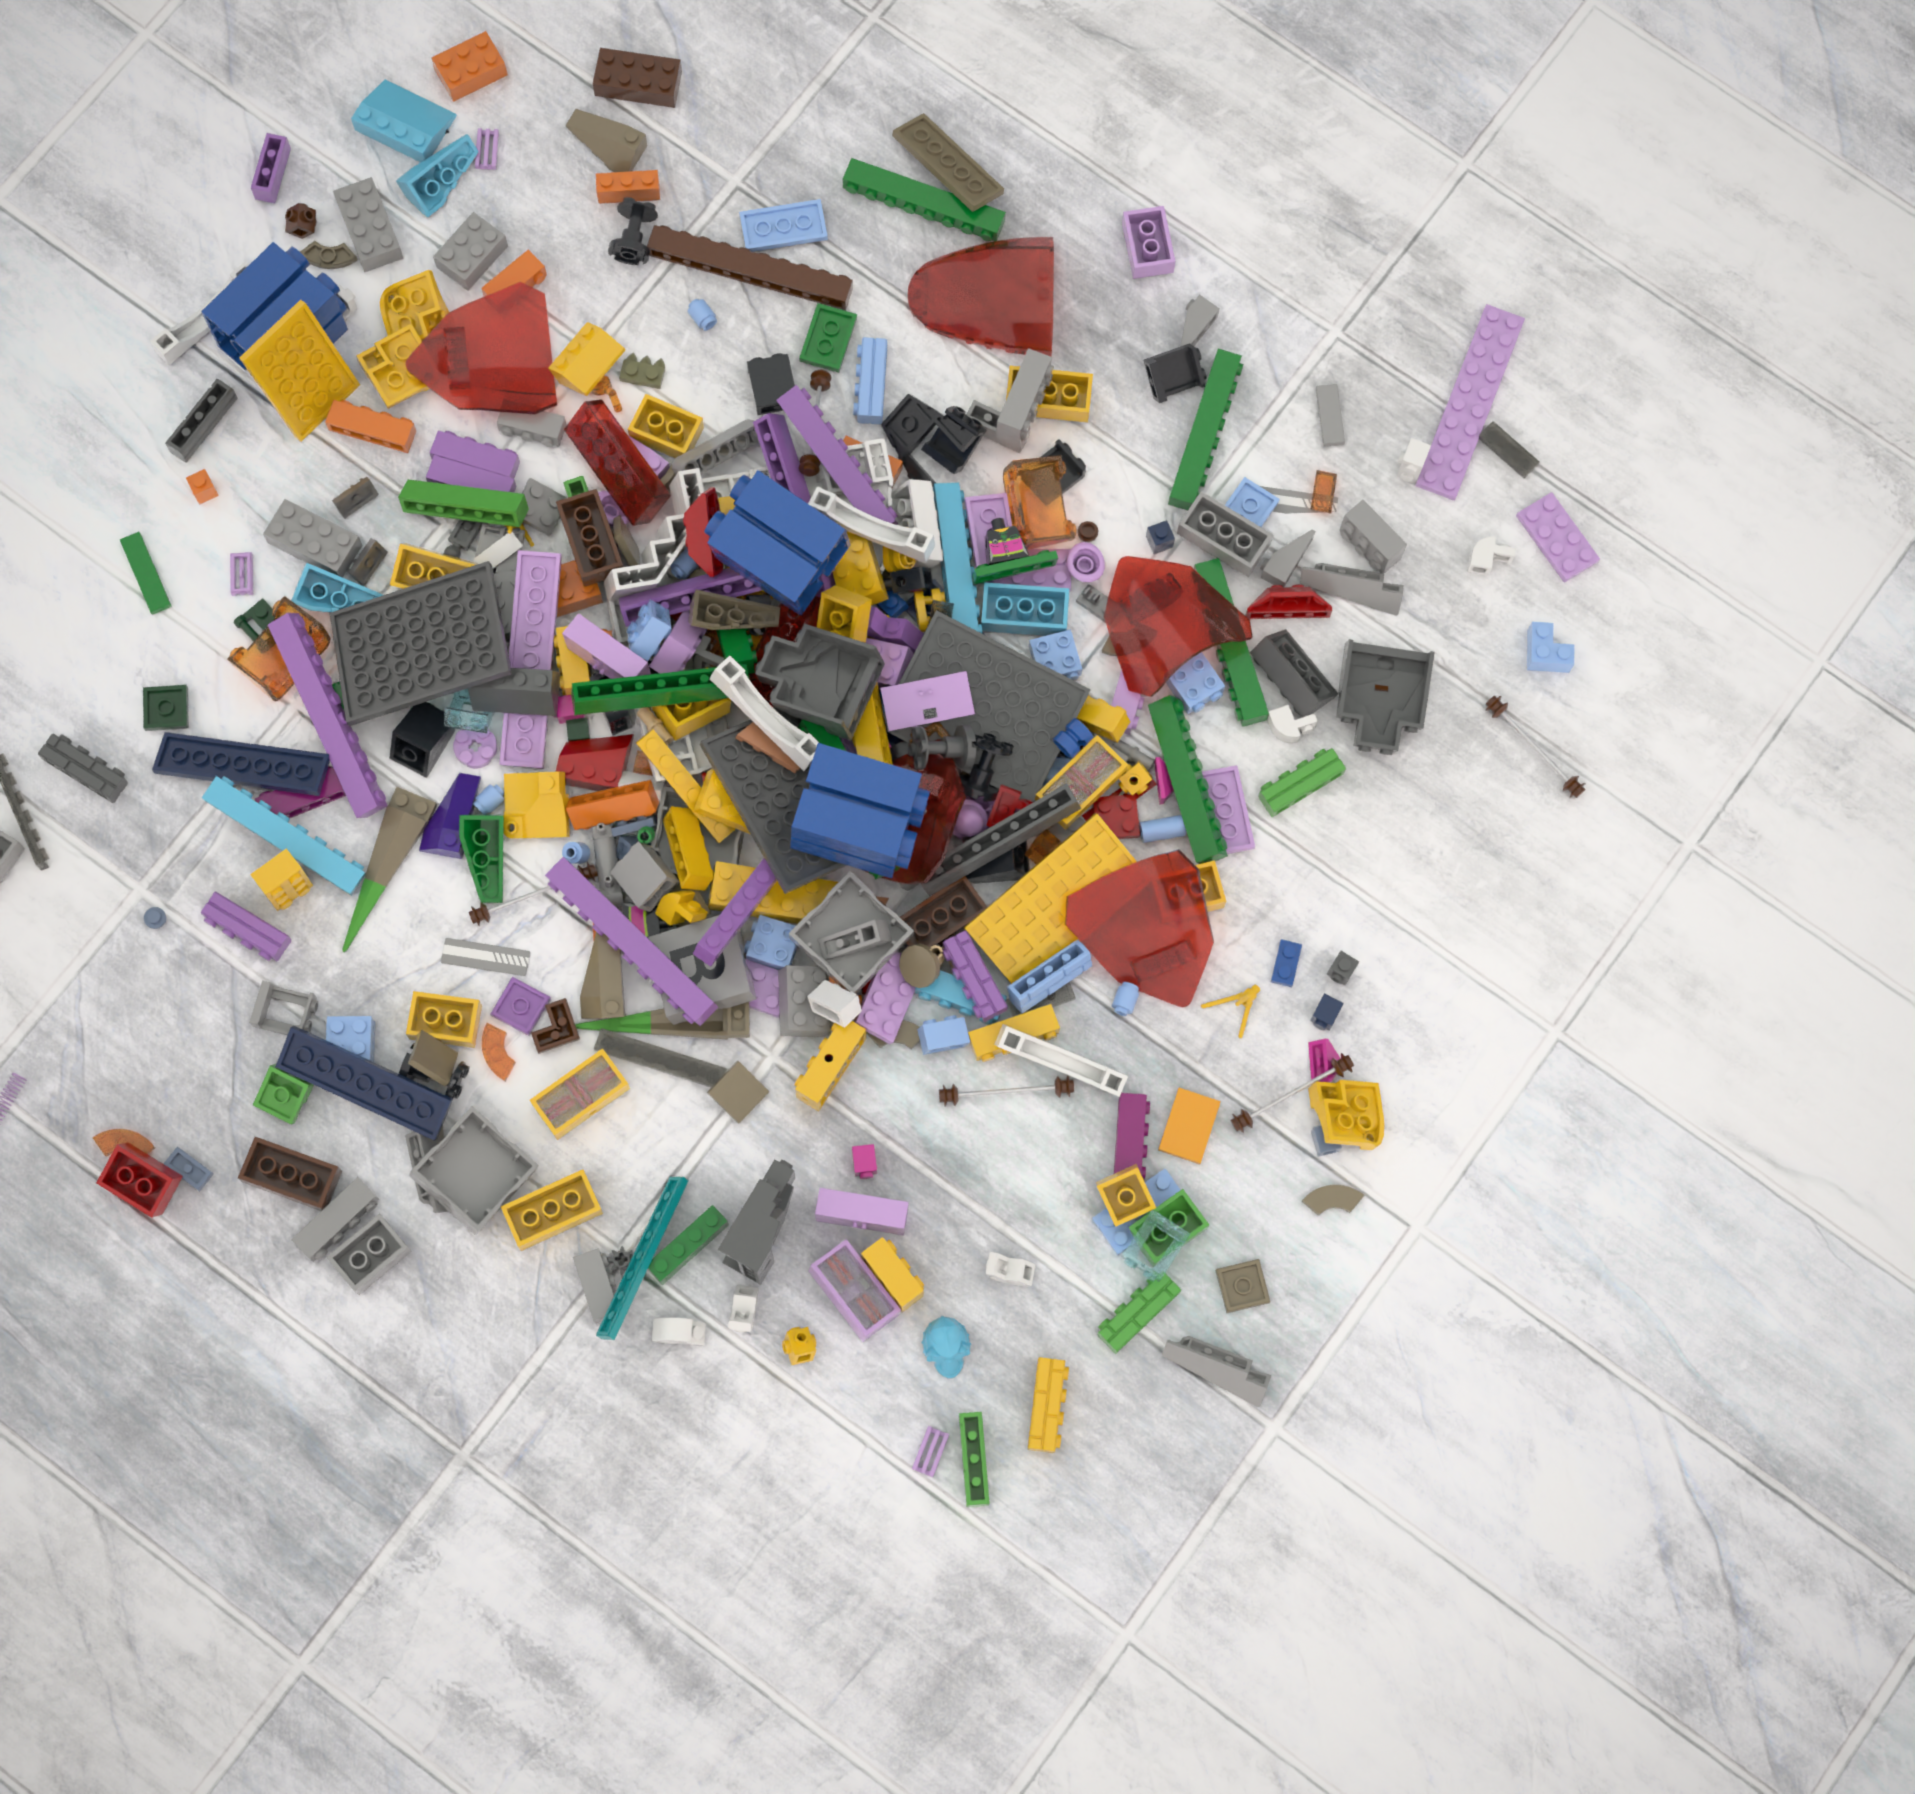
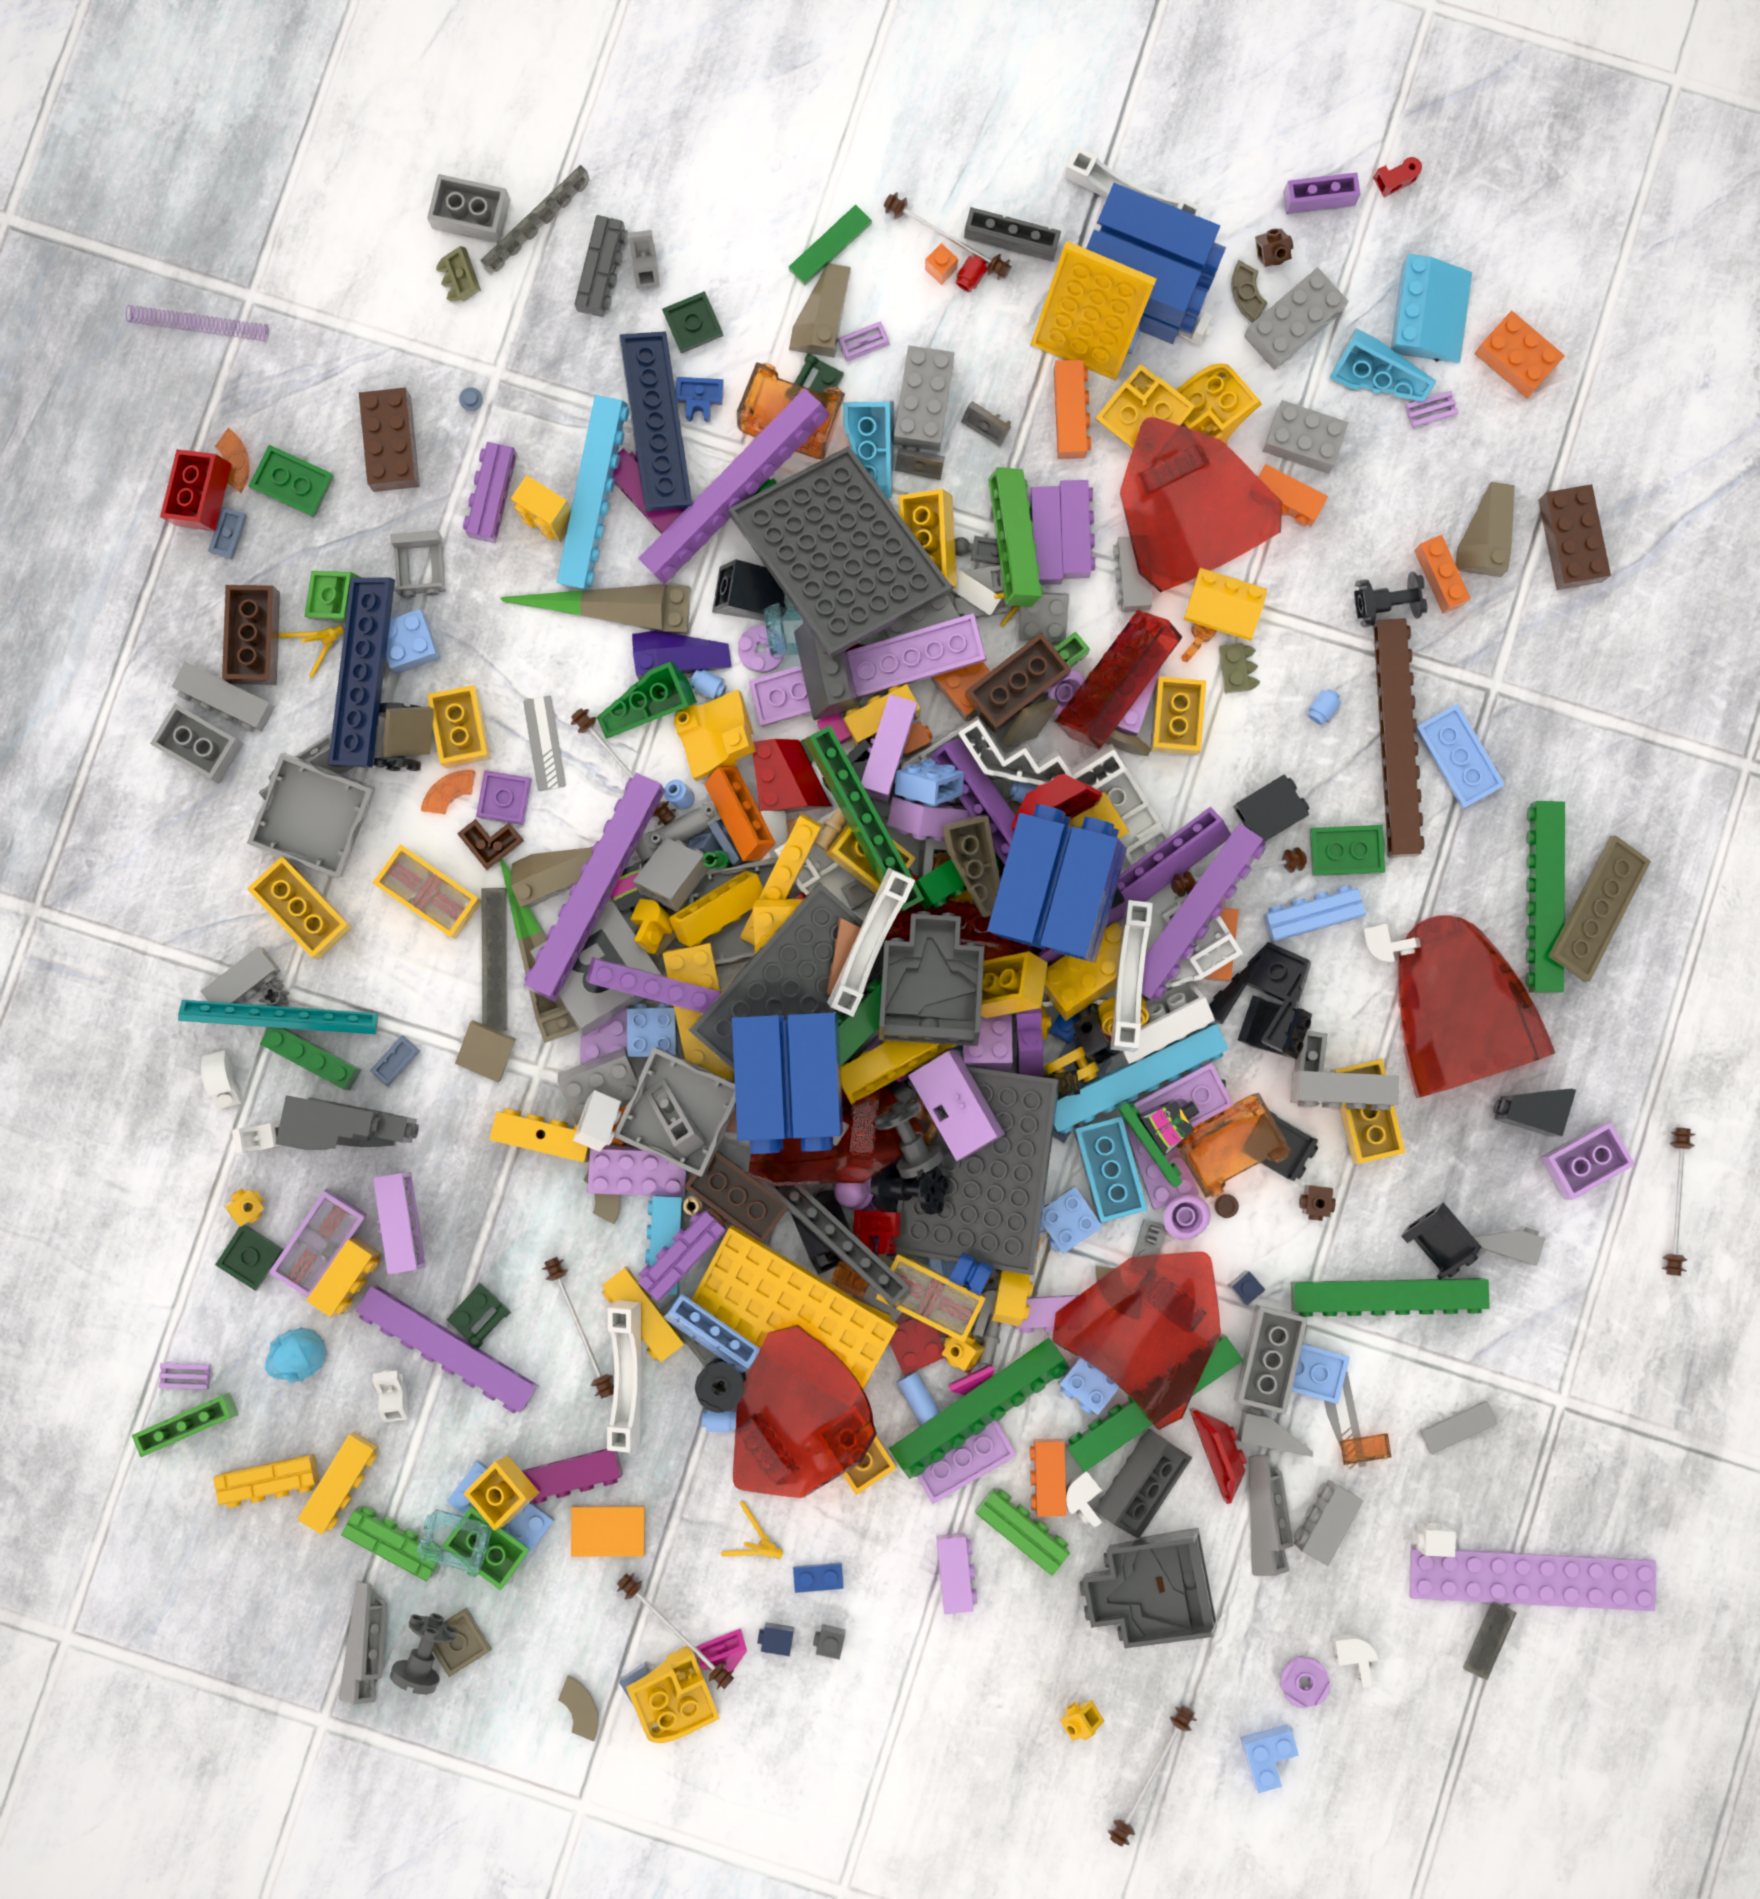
camera: 75 degrees right, 10 degrees up
light grey beam [672,419,759,474] -> none
dark pink brick [852,1144,877,1179] -> none
dark tan tile [899,944,940,988] -> none
light blue brick [917,1015,970,1055] -> none
lavender plate [1516,492,1600,583] -> none
none -> dark green plate [215,1224,284,1291]
none -> green plate [248,445,334,518]
none -> yellow plant [279,625,344,678]
none -> yellow brick [297,1432,378,1535]
none -> medium lavender brick [355,1285,539,1413]
none -> reddish brown brick [359,387,420,492]
none -> sand blue plate [370,1035,421,1087]
none -> dark grey piece [390,1613,458,1695]
none -> olive plate [436,246,481,301]
none -> dark green plate [447,1283,511,1349]
none -> light grey brick [628,230,660,289]
none -> blue plate [676,377,724,423]
none -> black piece [695,1358,747,1413]
none -> dark tan wedge [789,263,851,358]
none -> reddish brown axle [884,192,1012,281]
none -> lavender brick [936,1533,978,1614]
none -> red brick [955,255,988,292]
none -> orange brick [1029,1439,1067,1517]
none -> yellow brick [1059,1700,1105,1741]
none -> lavender plate [1280,1656,1330,1708]
none -> reddish brown brick [1299,1185,1336,1221]
none -> white brick [1364,924,1421,962]
none -> red leg [1373,157,1422,197]
none -> black slope [1493,1088,1576,1137]
none -> axle [1661,1128,1696,1276]

